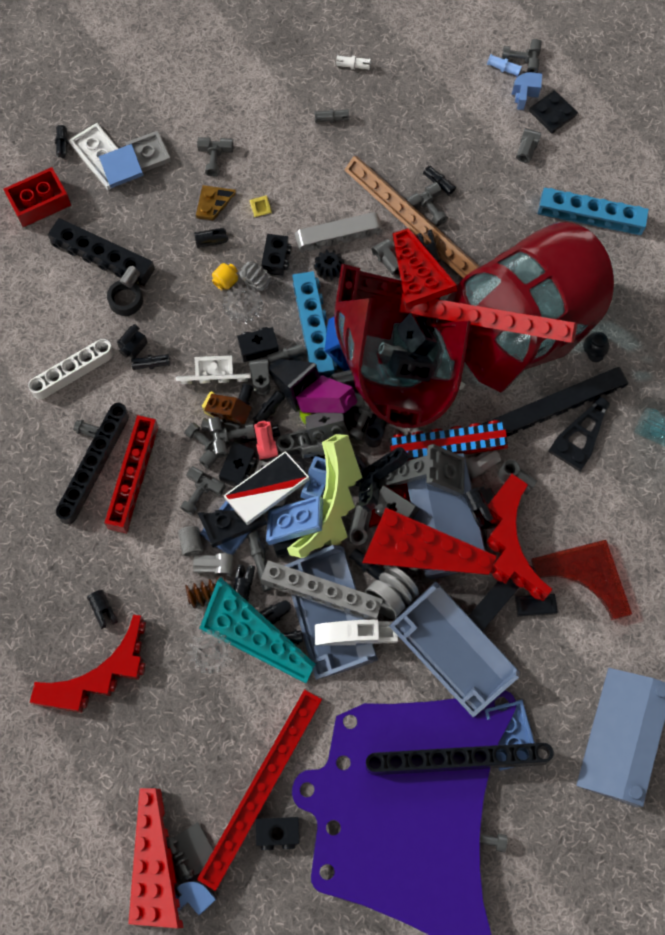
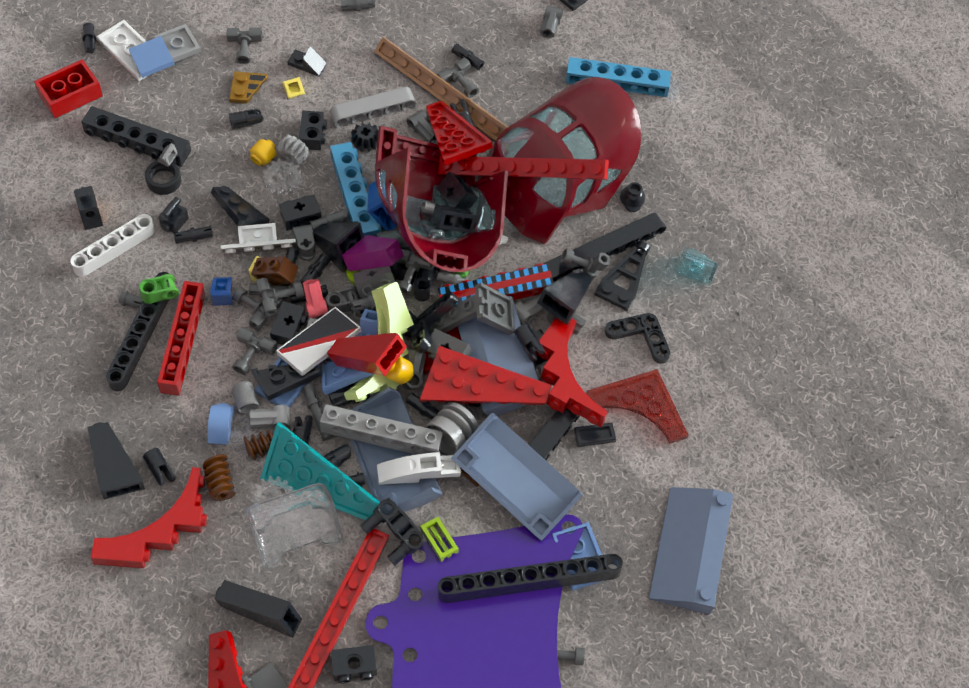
camera: 10 degrees left, 10 degrees down
none -> black torso [74,186,103,230]
none -> black slope [87,422,145,499]
none -> bright green piece [139,274,179,304]
none -> reddish brown piece [202,454,236,501]
none -> medium blue brick [208,403,235,445]
none -> blue slope [210,277,232,306]
none -> black wing [211,186,270,226]
none -> black slope [214,580,302,638]
none -> clear windscreen [246,483,344,570]
none -> slope [287,47,326,76]
none -> red slope [327,333,407,376]
none -> black piece [360,499,424,566]
none -> yellow head [386,356,414,384]
none -> lime tile [420,517,459,561]
none -> black slope [537,269,593,325]
none -> dark grey bar [561,248,610,280]
none -> black beam [605,313,670,364]

